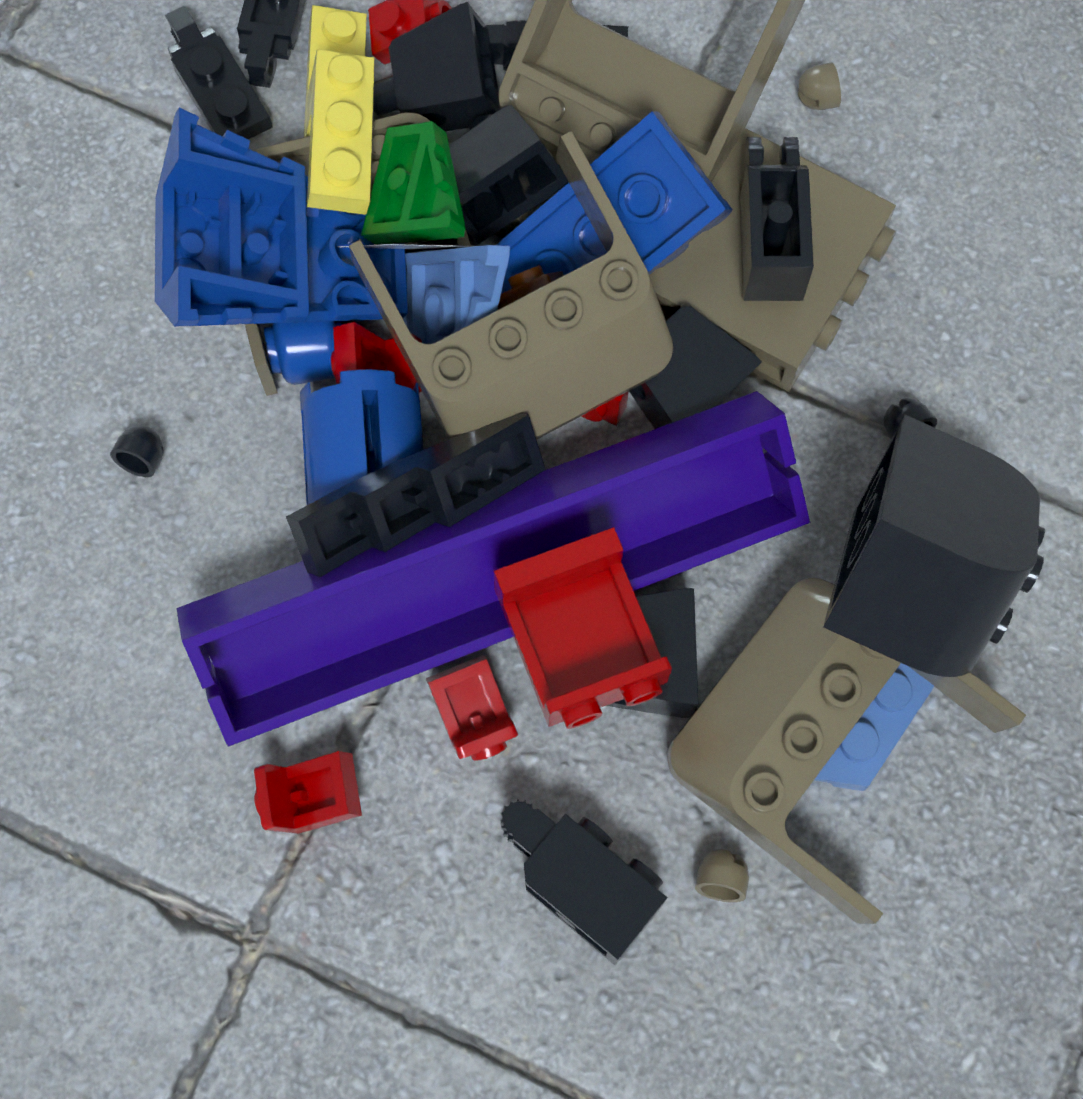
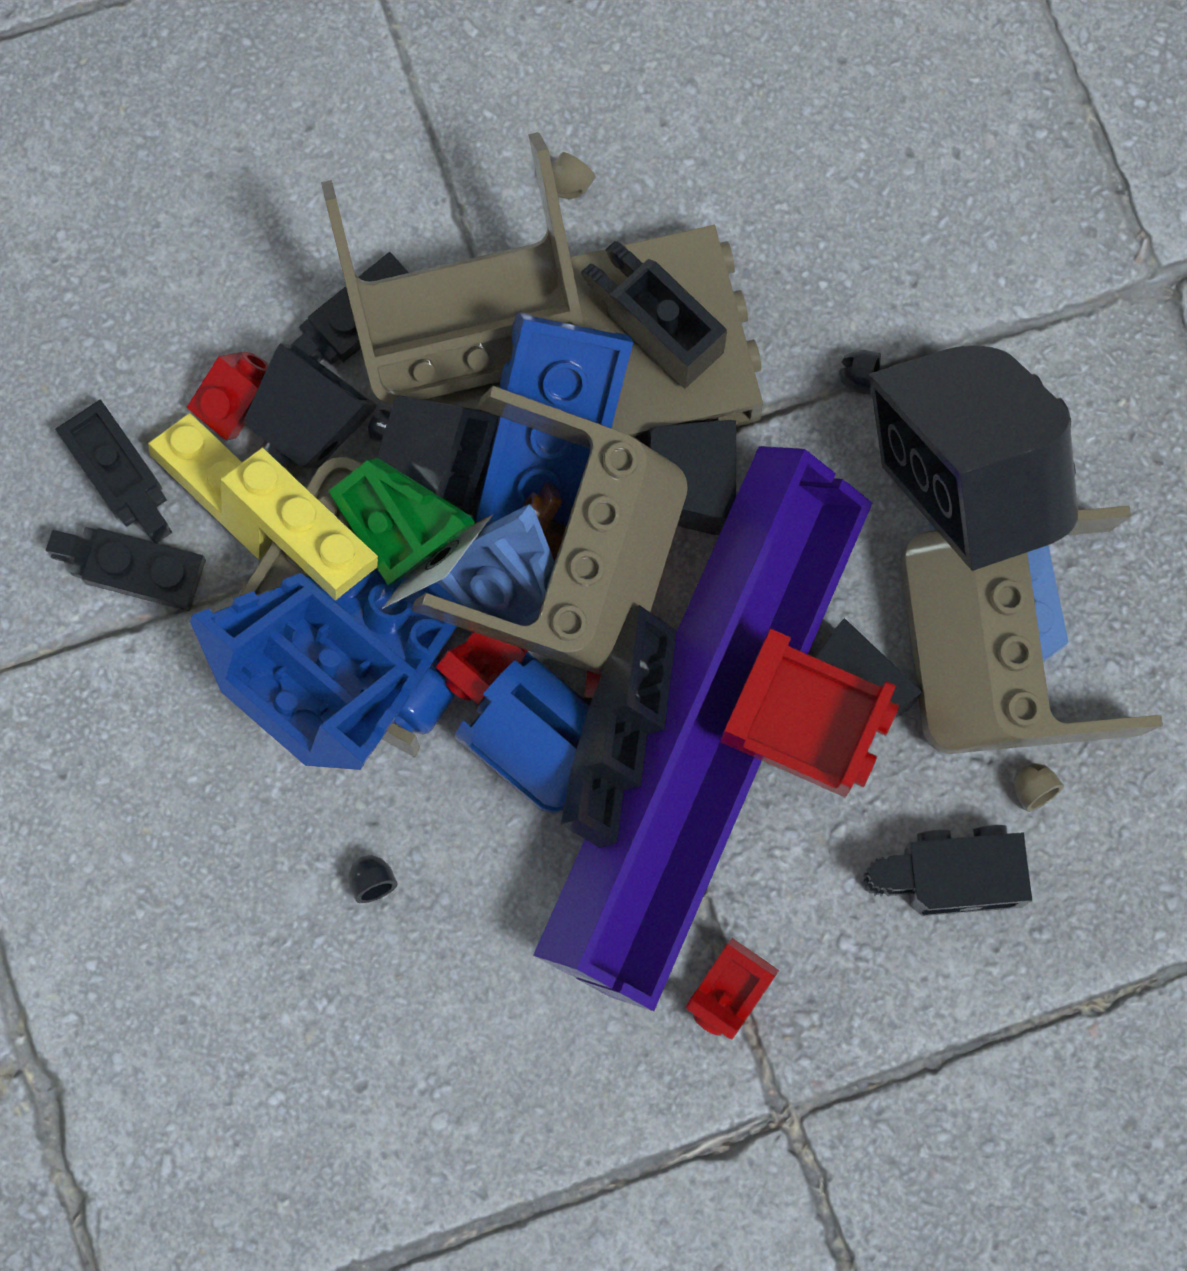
camera: 45 degrees left, 5 degrees up
red bracket [426,655,518,761] -> none

